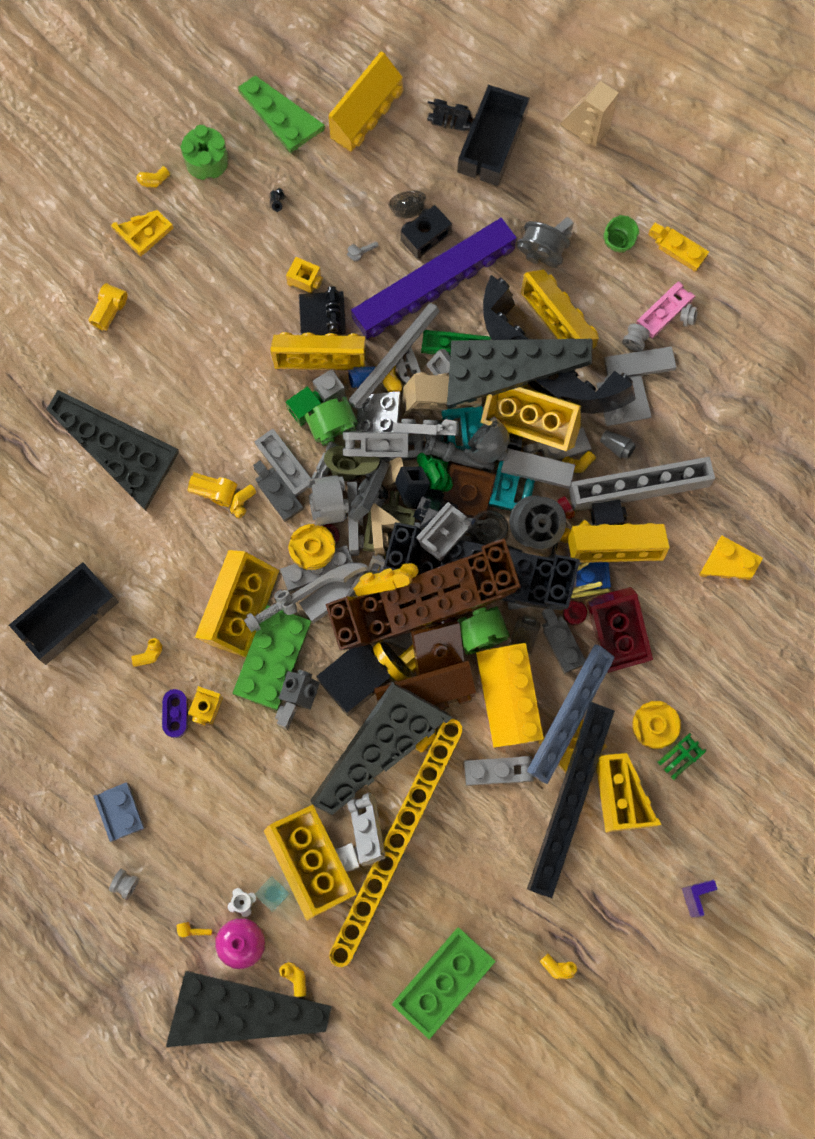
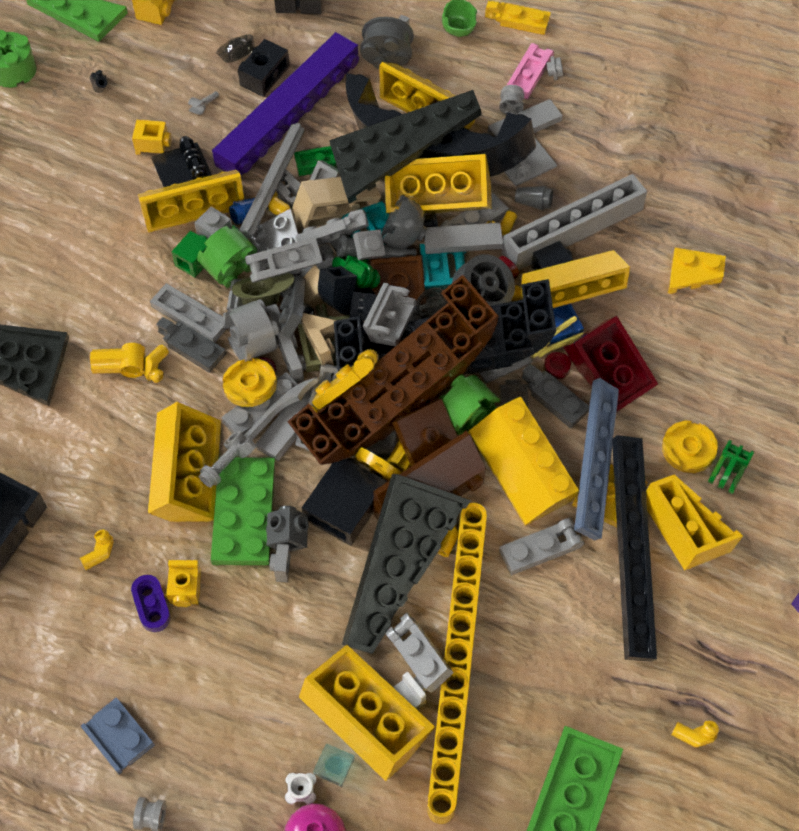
camera: 20 degrees left, 15 degrees down
none -> light grey plate [353,230,386,260]

